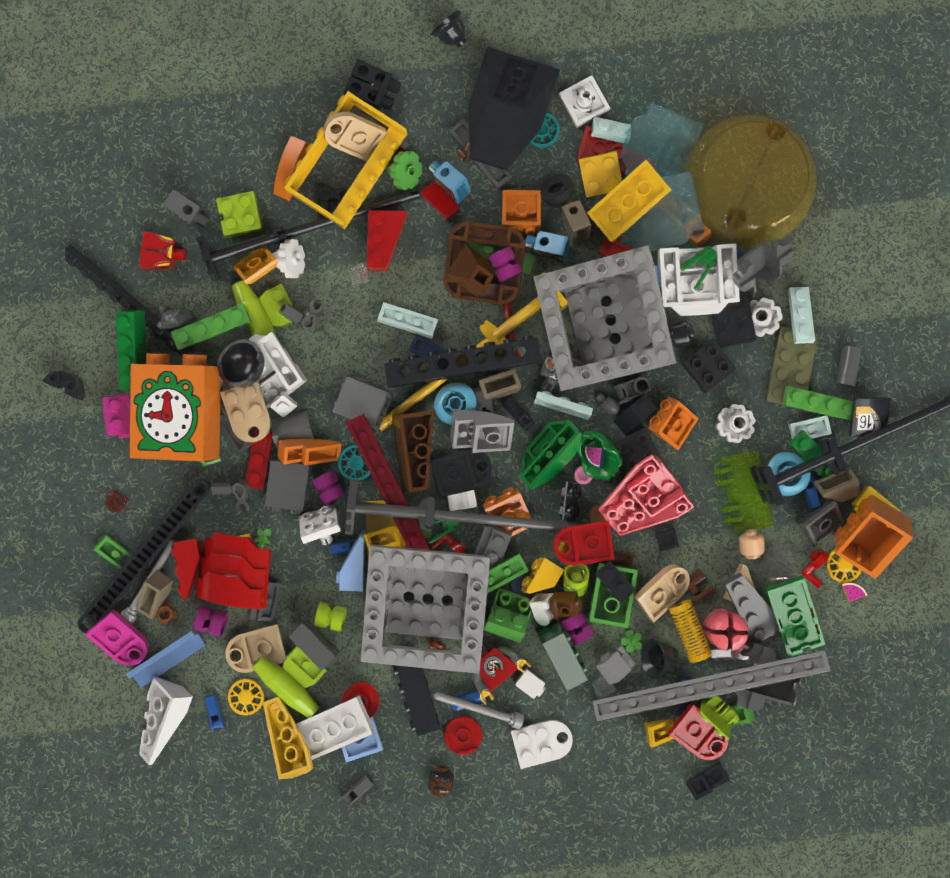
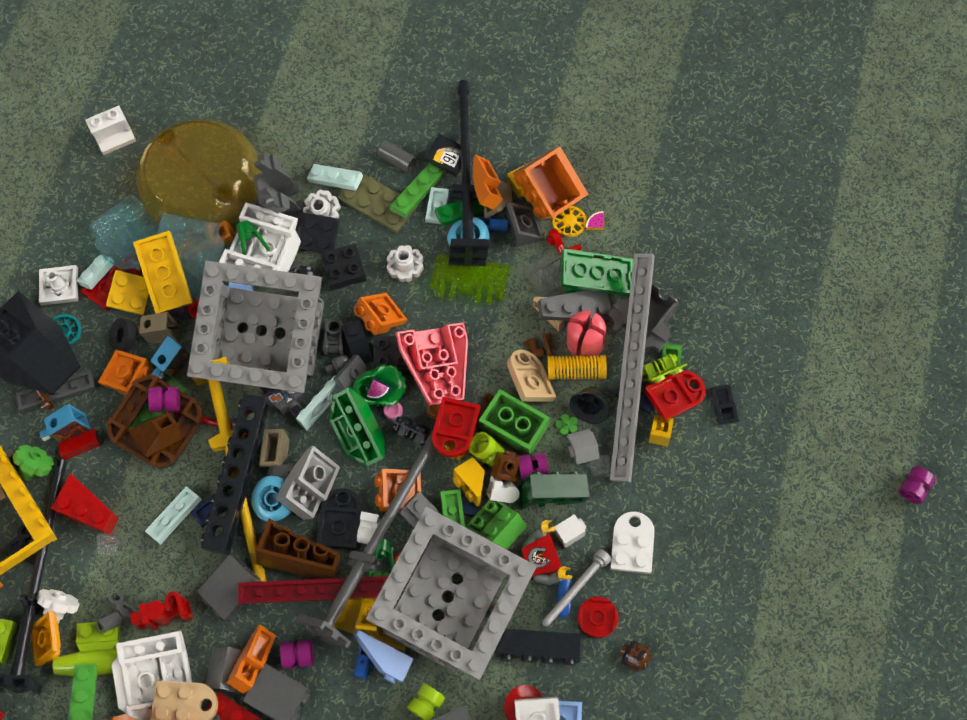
camera: 65 degrees left, 20 degrees down
black cylinder [217,339,265,387] -> none
white plate [269,391,297,418] -> none
white plate [299,504,341,545] -> none
teal wheel [338,445,371,481] -> none
black bar [502,397,534,431] -> none
black plate [595,560,636,603] -> none
black tile [655,528,679,551] -> none
flat silver plate [711,645,750,663] -> none
light nougat head [739,529,765,559] -> none
none -> white panel [85,106,136,155]
none -> red hips [130,591,193,631]
none -> dark grey plate [334,354,368,391]
none -> orange slope [473,154,503,210]

